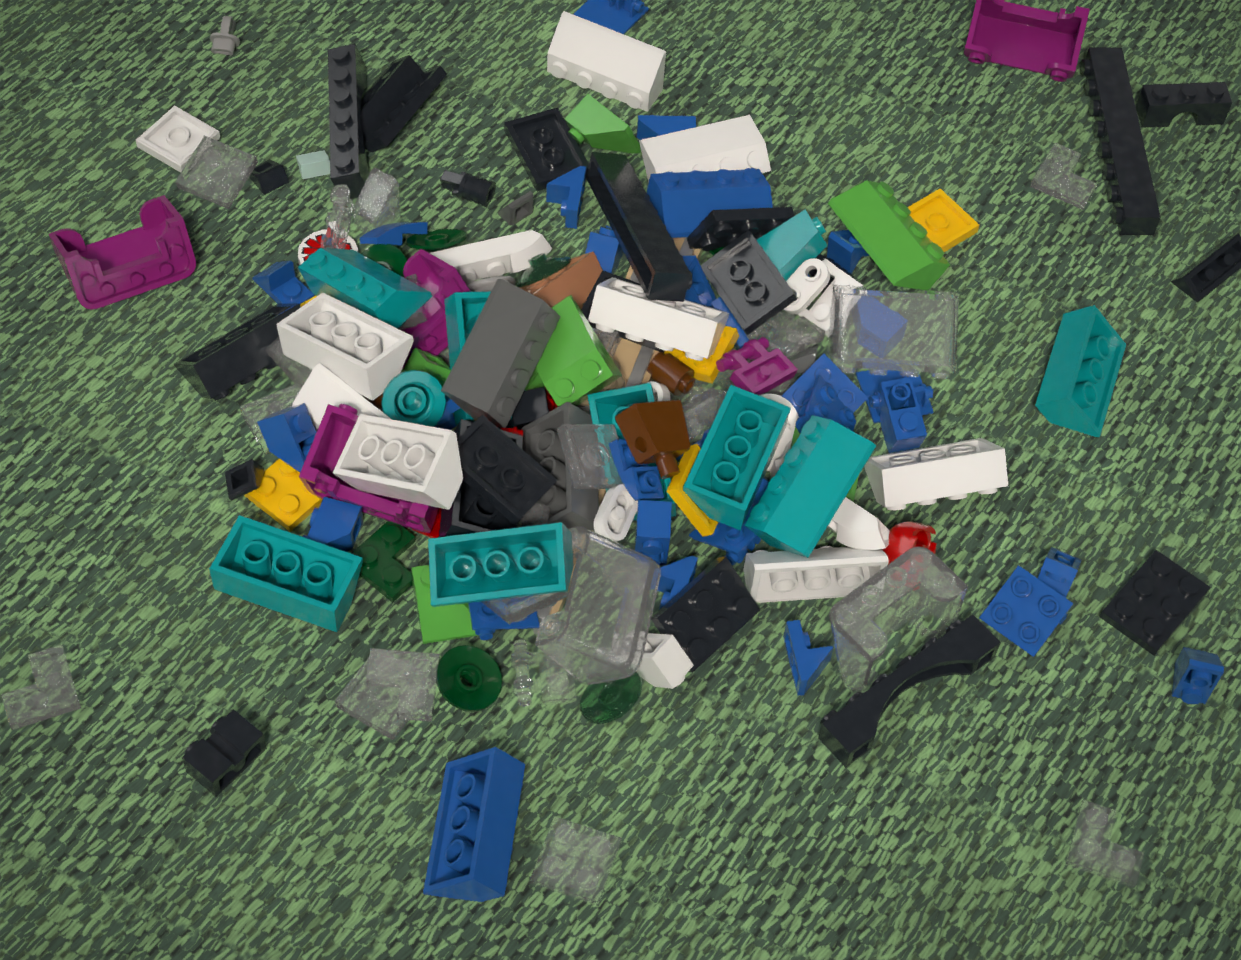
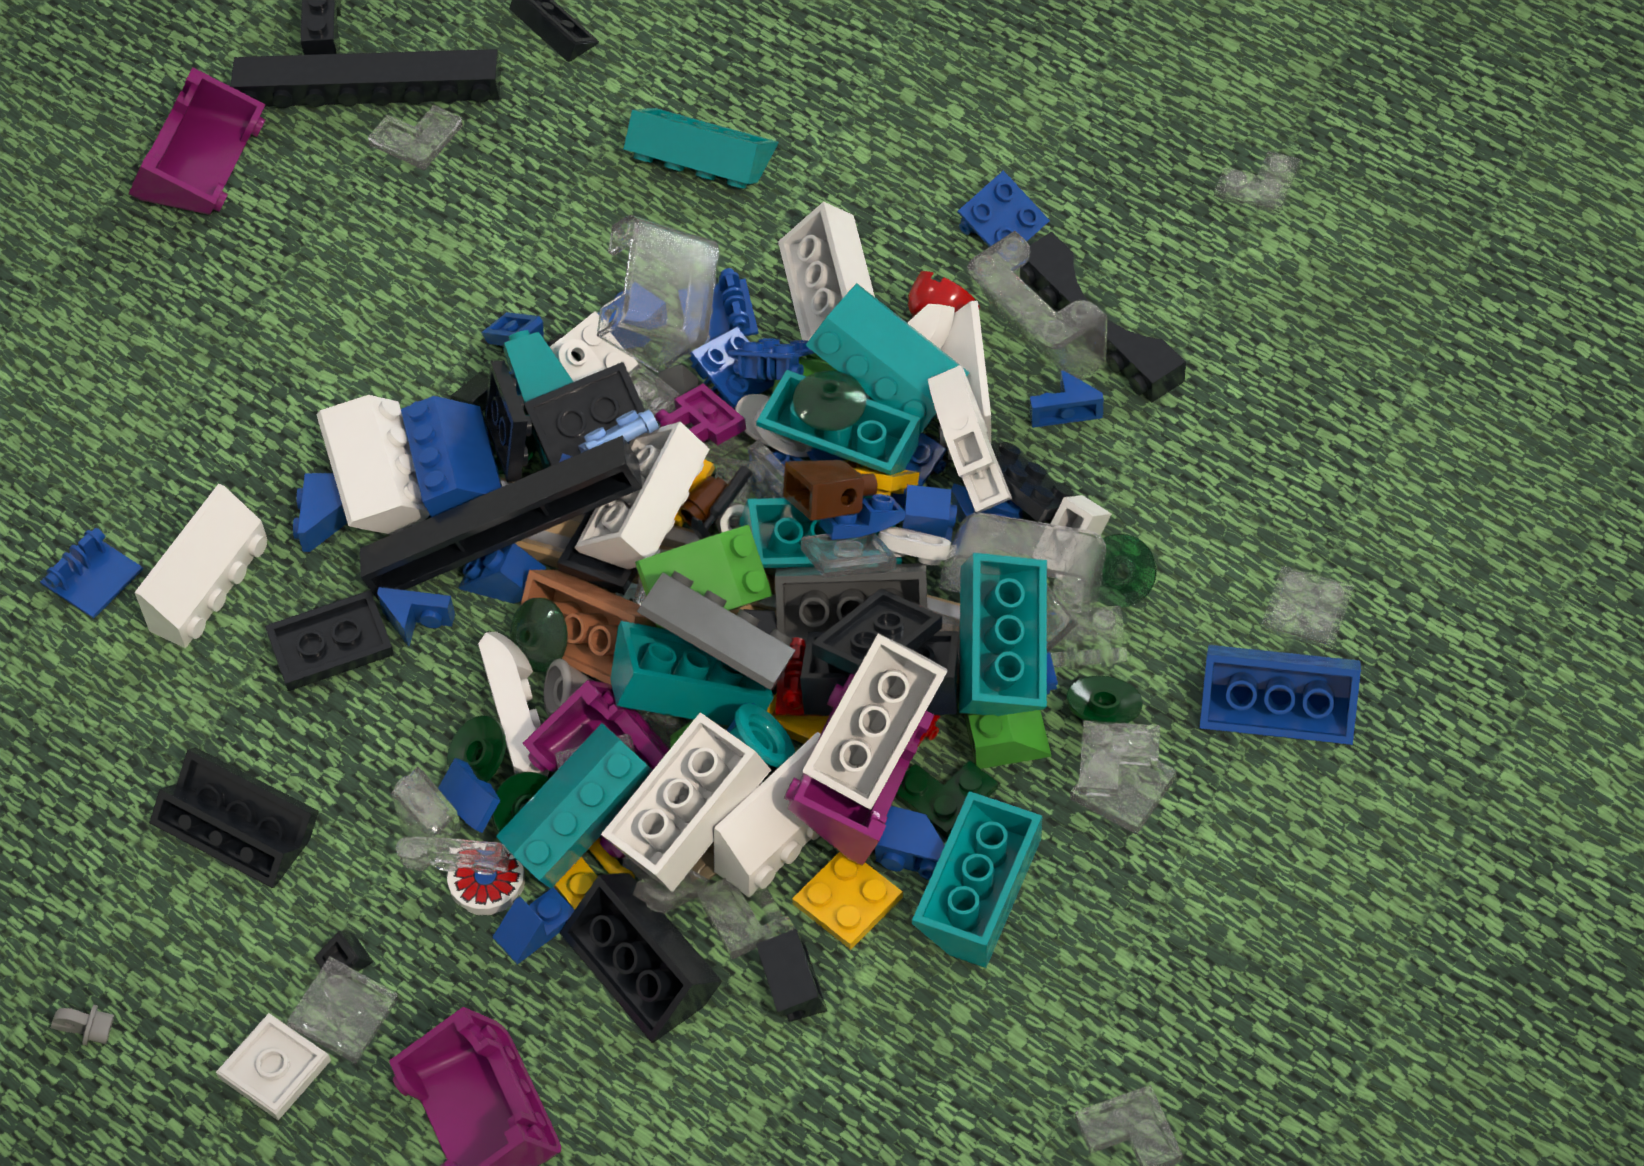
camera: 80 degrees left, 0 degrees up
black brick [182,709,267,797] -> none
black slope [225,459,264,501] -> none
blue slope [257,403,317,472] -> none
light aqua slope [296,150,330,179] -> none
black arch [328,43,370,200] -> none
black hinge [440,170,496,207] -> none
dark grey slope [498,191,533,226] -> none
bright green slope [565,94,641,153] -> none
bright green slope [828,180,950,291] -> none
blue slope [879,377,927,453] -> none
yellow plate [908,189,979,252] -> none
blue slope [1038,547,1082,598] -> none
black plate [1099,550,1211,656] -> none
blue slope [1172,647,1224,704] -> none
none -> light blue plate [578,409,659,453]
none -> black piece [691,465,753,540]
none -> black hinge [756,929,827,1022]
none -> clear green dish [793,371,866,431]
none -> white slope [927,365,1012,513]

